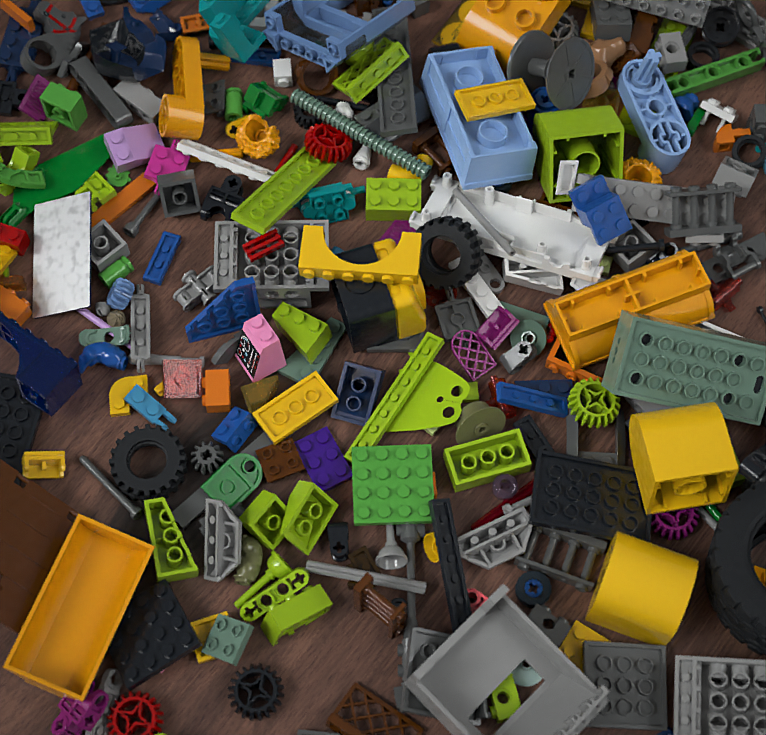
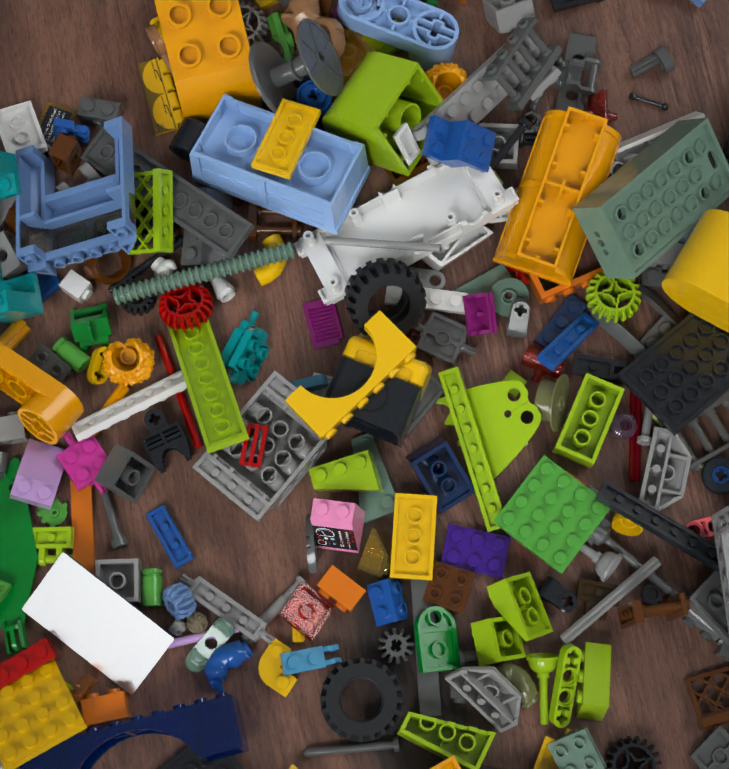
camera: 50 degrees left, 10 degrees up
light grey axle [173,265,218,312] -> none
blue plate [185,277,261,343] -> none
lime brick [366,178,421,221] -> none
magenta window [451,330,497,382] -> none

